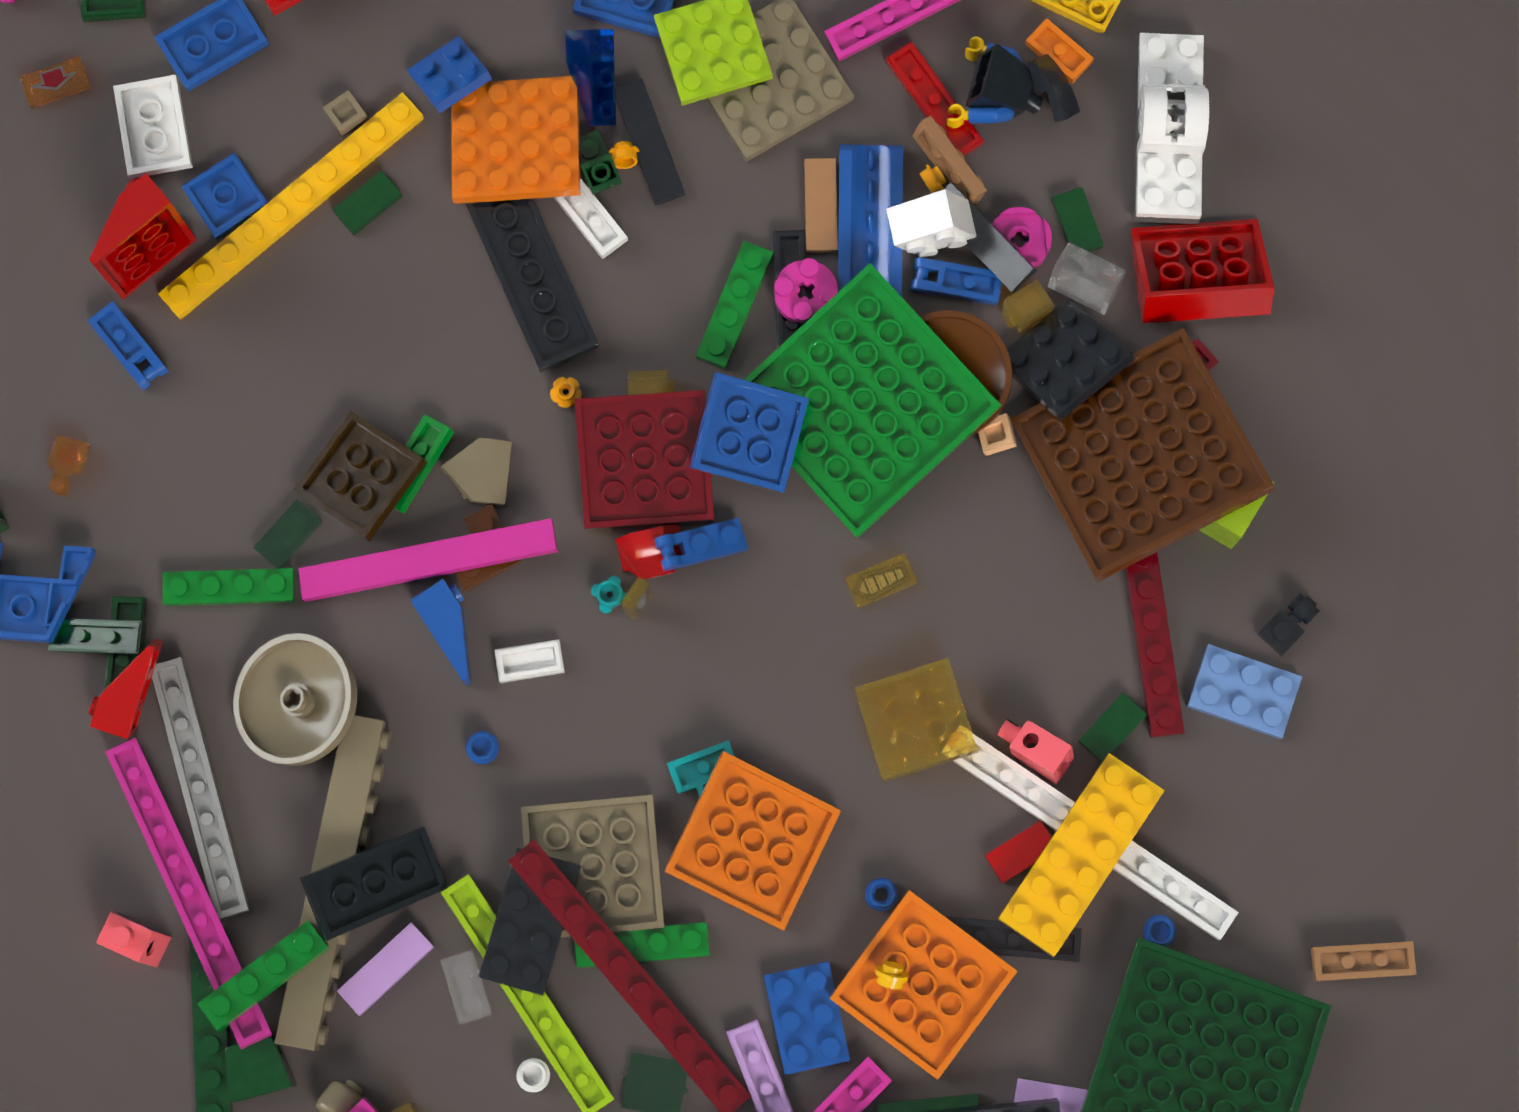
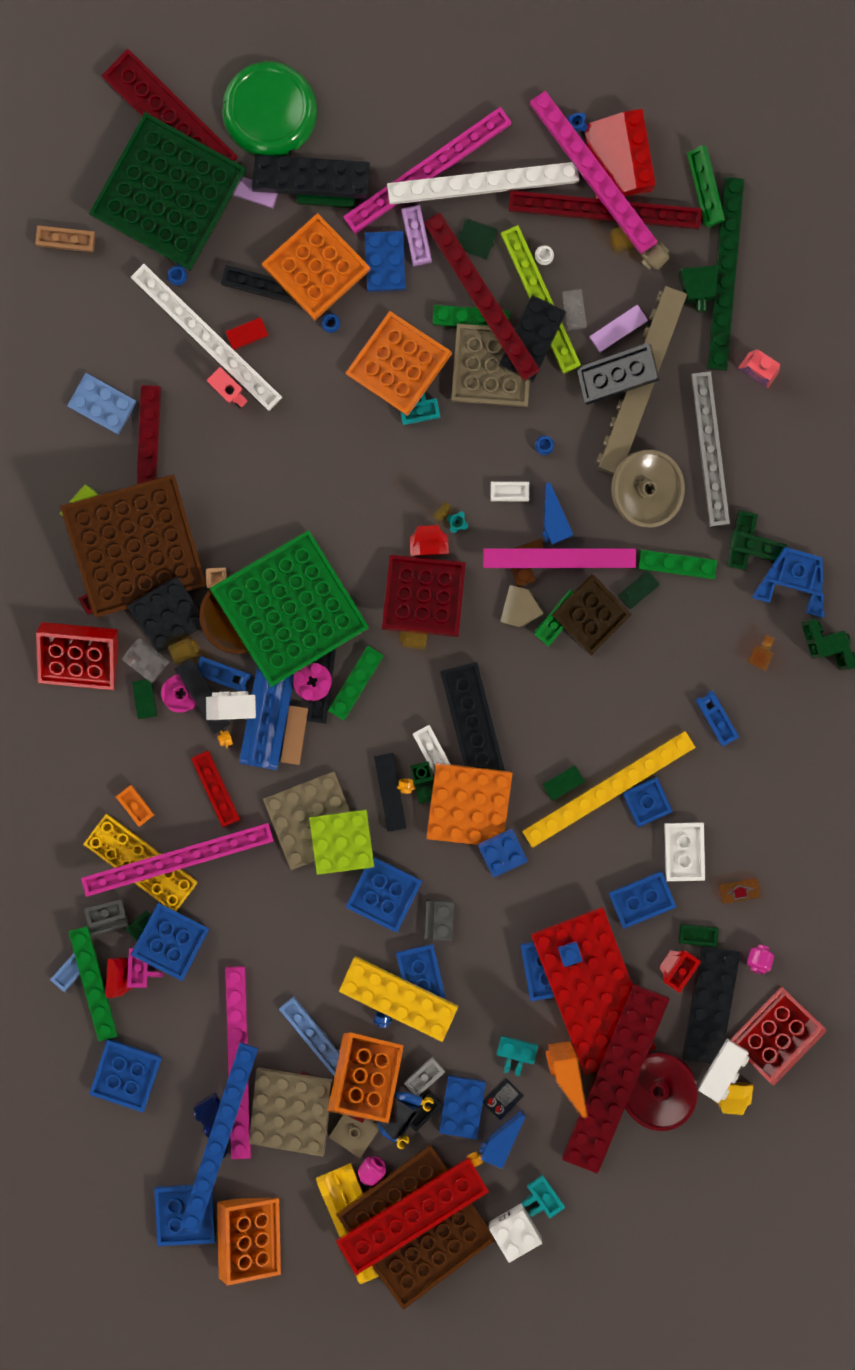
camera: 175 degrees left, 10 degrees up
red slope [89,173,197,300] -> none
red slope [89,639,163,739] -> none
dark pink plate [105,737,273,1050] -> none
green plate [197,921,329,1032] -> none
dark tan plate [322,90,368,136] -> none
light orange plate [550,377,582,408] -> none
clear blue slope [565,29,616,127] -> none
blue plate [654,518,748,571] -> none
blue plate [689,373,809,493] -> none
clear yellow tile [844,553,917,609] -> none
clear yellow plate [854,658,978,782] -> none
yellow plate [875,961,909,989] -> none
medium nougat plate [912,115,987,206] -> none
black torso [947,36,1043,128] -> none
yellow plate [998,753,1165,957] -> none
black slope [1028,54,1080,122] -> none
dark green tile [1078,693,1147,763] -> none
white piece [1134,33,1209,224] -> none
black plate [1257,593,1320,656] -> none

